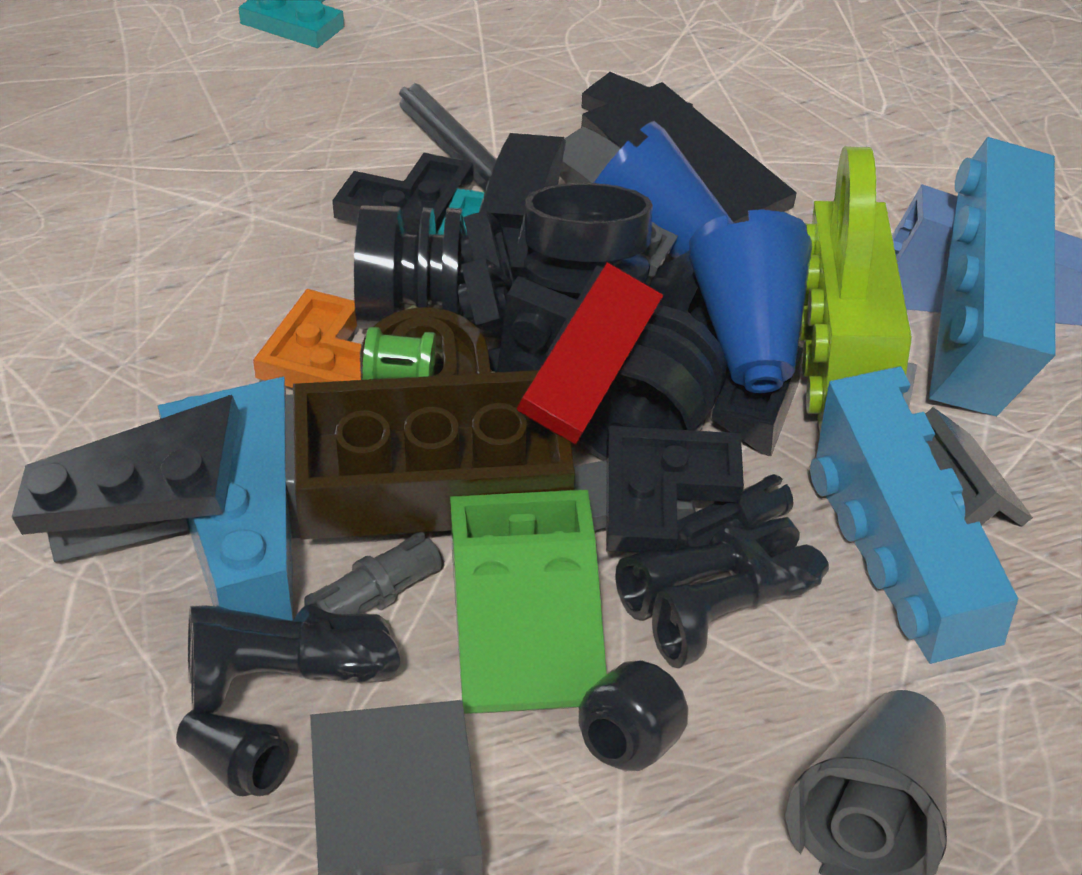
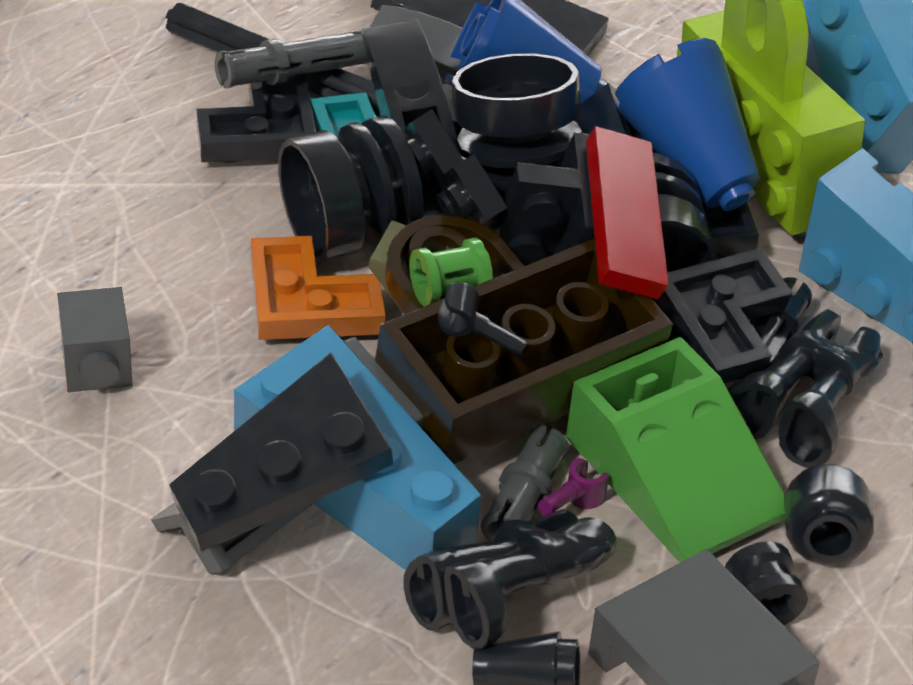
camera: 30 degrees left, 0 degrees up
none -> dark grey brick [57,287,133,392]
none -> dark grey pin [214,28,368,89]
none -> black hand [438,282,528,357]
none -> magenta hand [538,458,609,515]
none -> black wheel [725,541,808,625]

